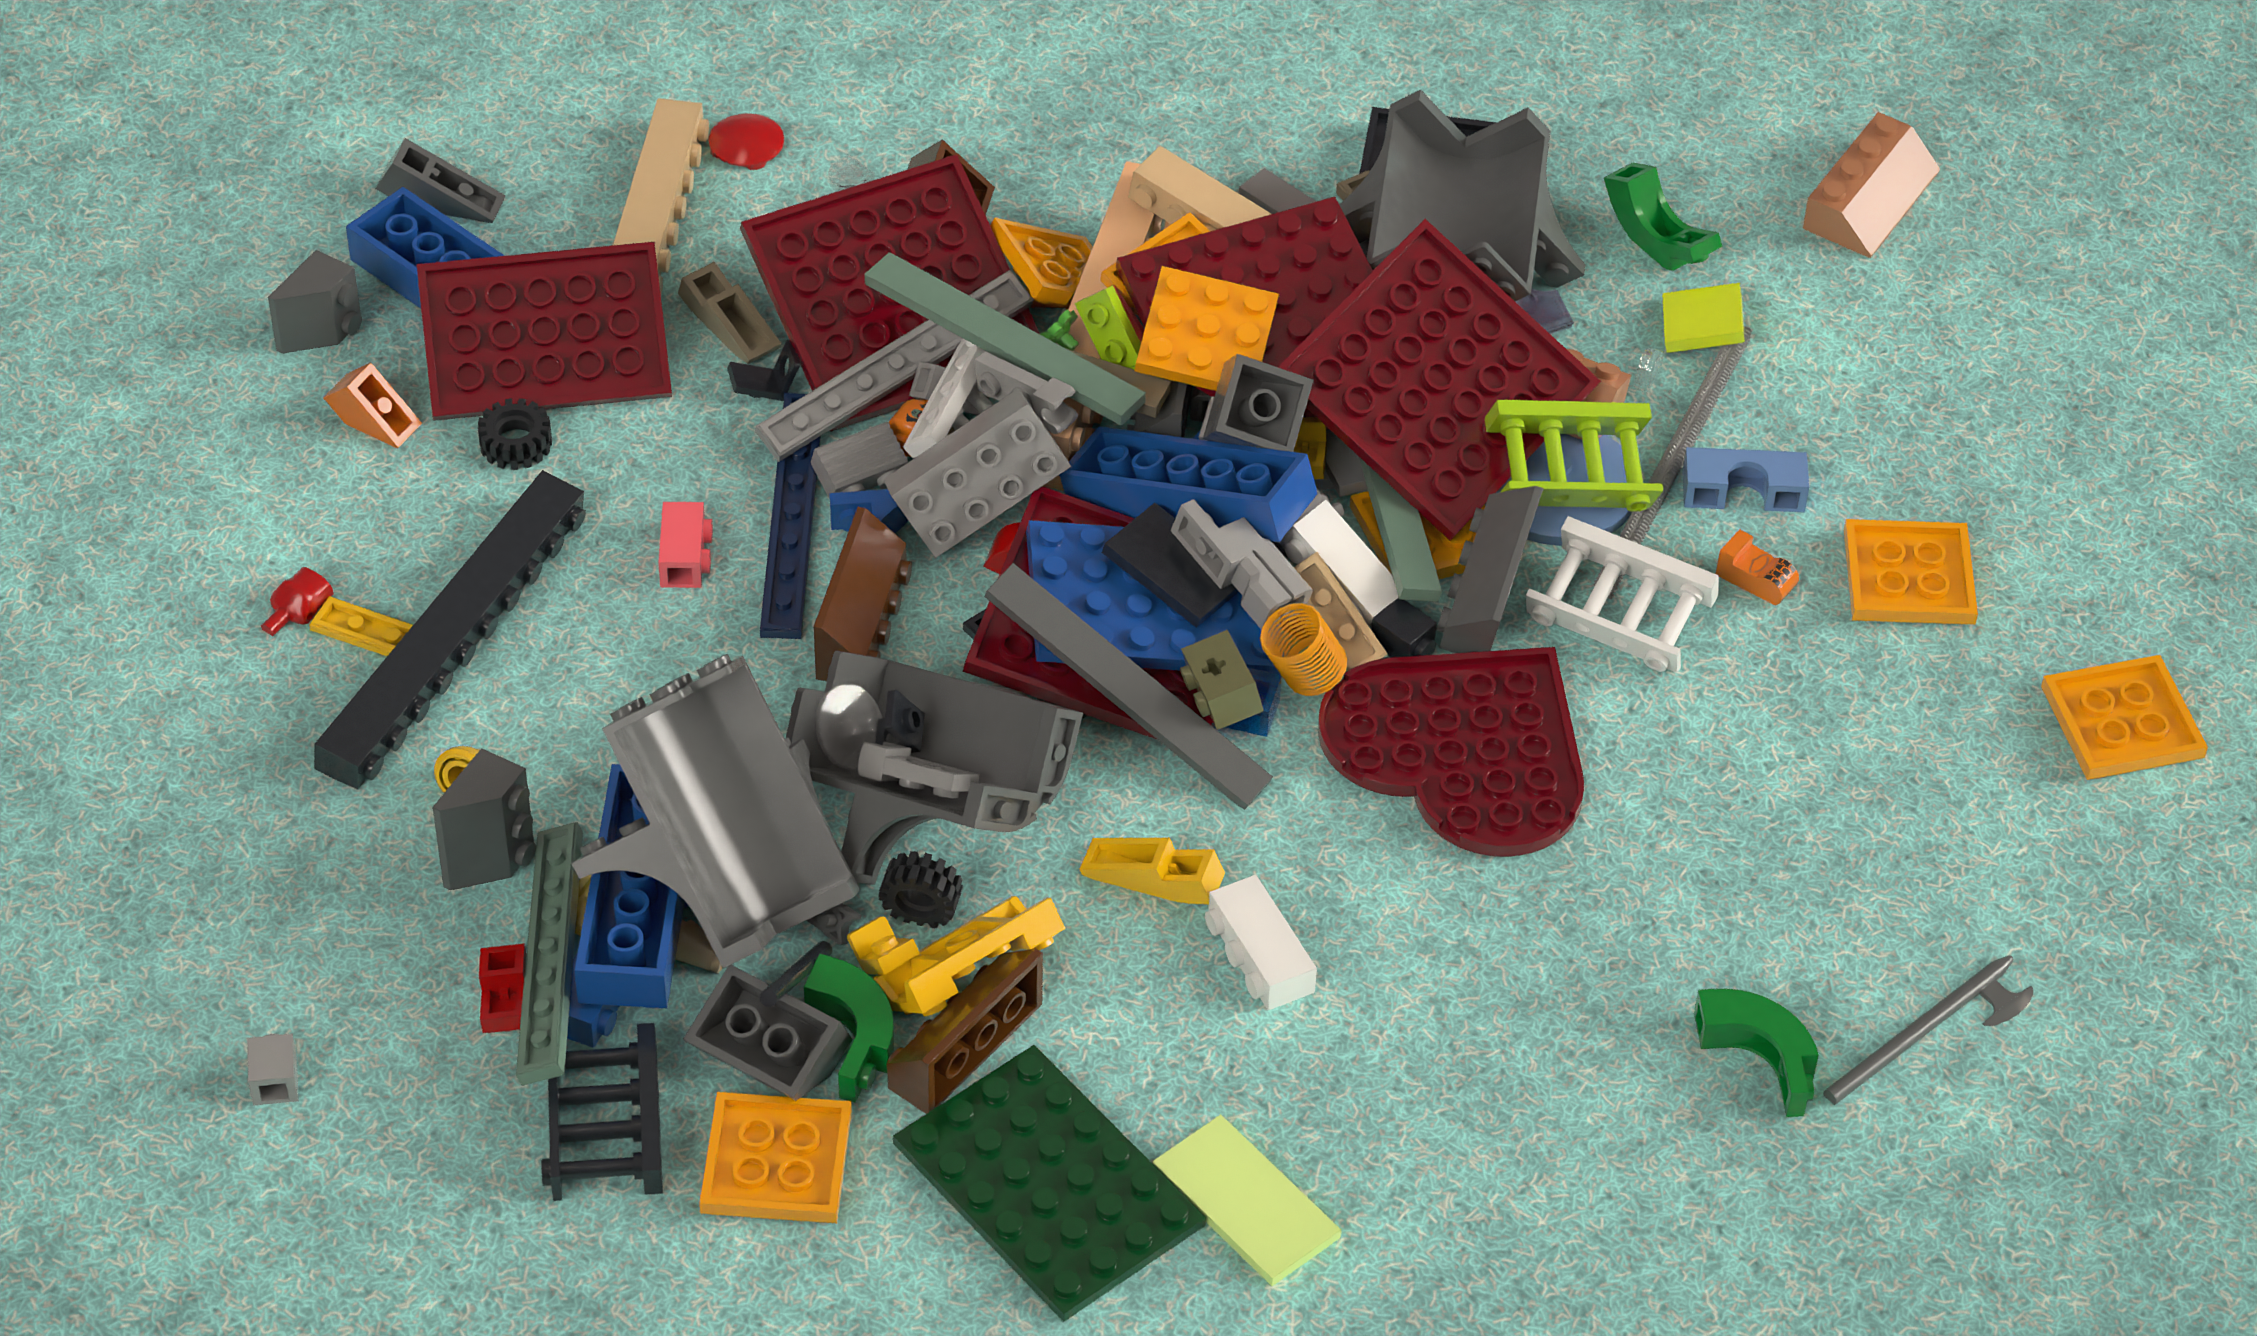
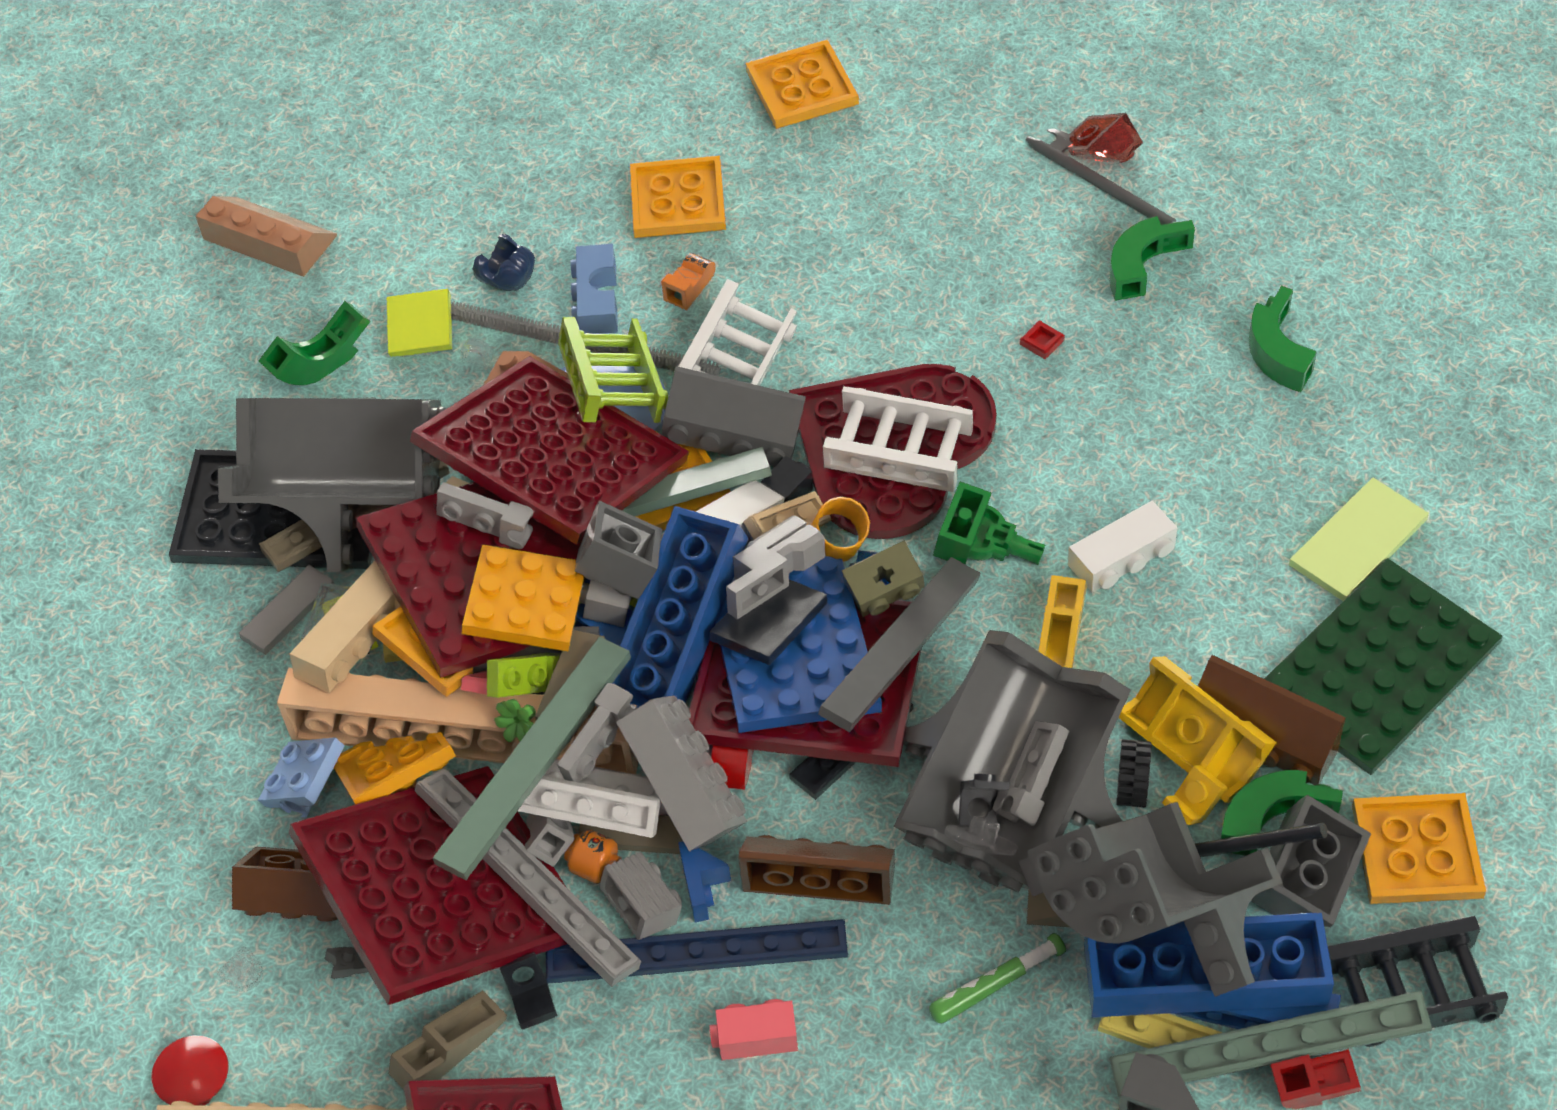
camera: 90 degrees left, 5 degrees up
none -> light blue plate [258,737,345,818]
none -> light grey plate [436,482,534,549]
none -> dark blue hair [472,234,535,291]
none -> white fence [823,386,973,492]
none -> green brick [933,481,1046,565]
none -> red tile [1020,320,1065,360]
none -> clear red slope [1068,113,1143,163]
none -> green arch [1249,285,1317,393]

